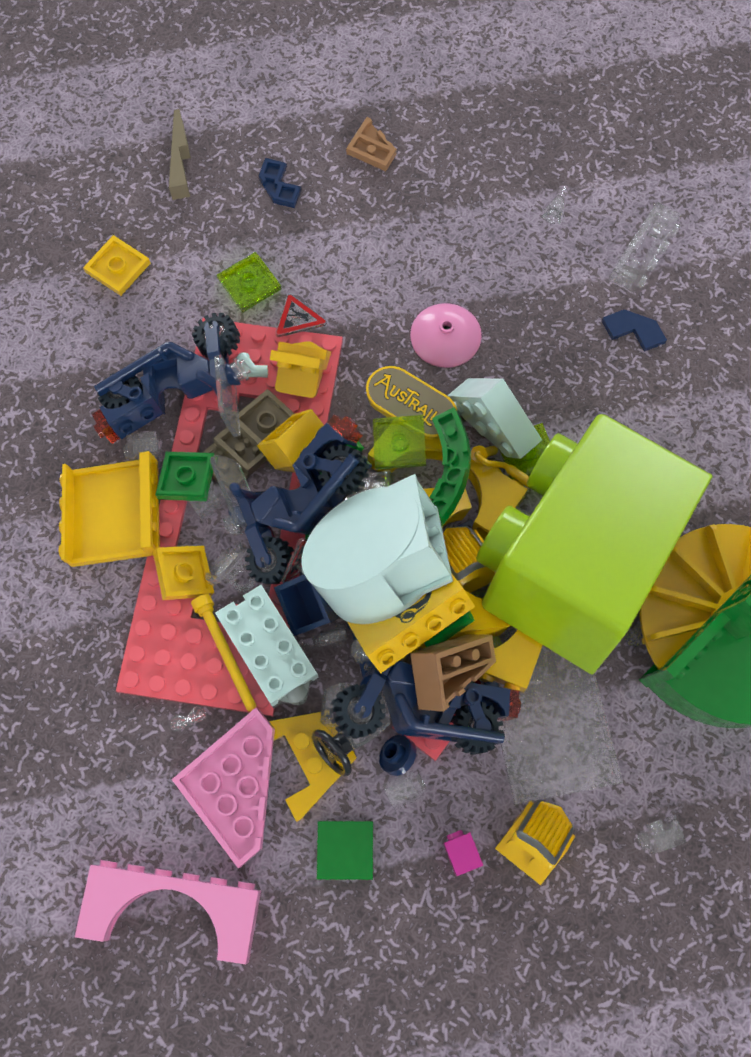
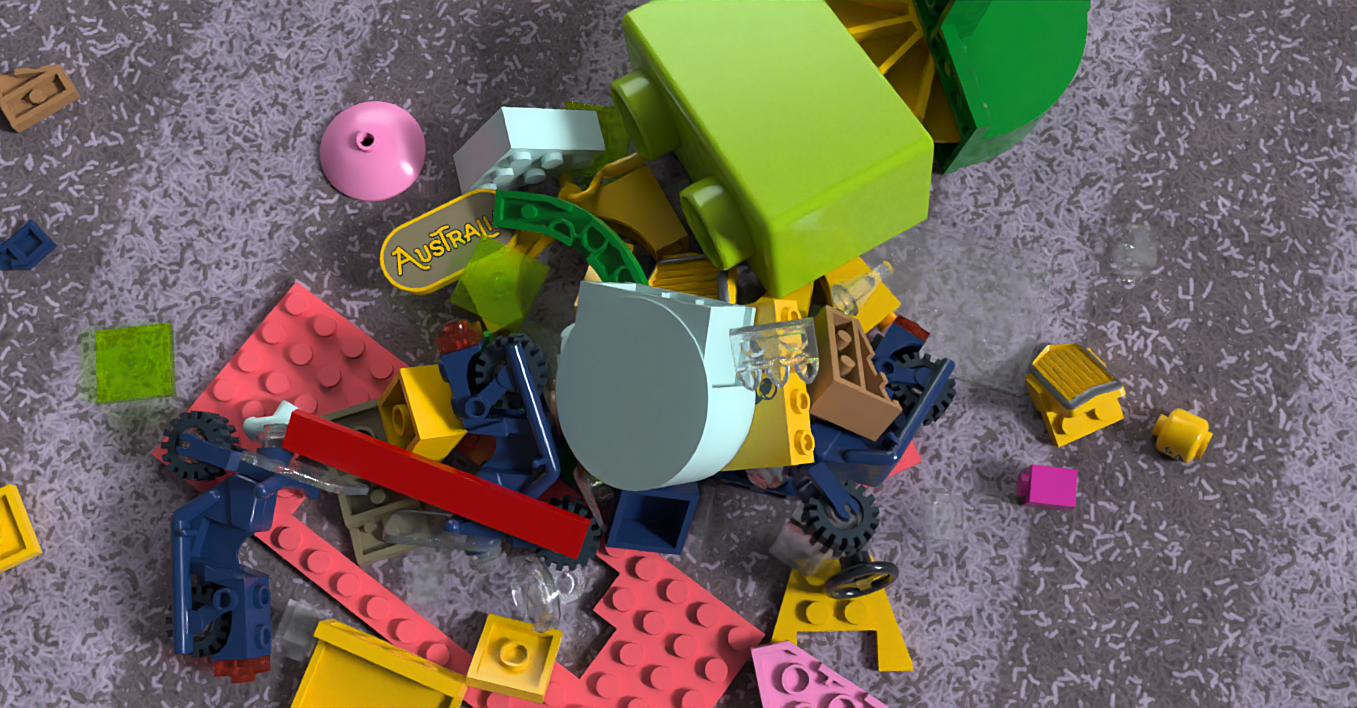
camera: 65 degrees left, 5 degrees up
green tile [155,451,216,501] -> none
yellow piece [191,594,257,712] -> none
light aqua piece [215,585,320,708] -> none
yellow piece [270,341,331,398] -> none
piece [276,294,327,337] -> none
green tile [317,821,373,880] -> none
dark blue plate [379,734,417,776] -> none
none -> red tile [281,409,591,560]
none -> clear plate [729,317,819,392]
none -> clear cone [831,261,894,316]
none -> yellow head [1152,408,1213,463]

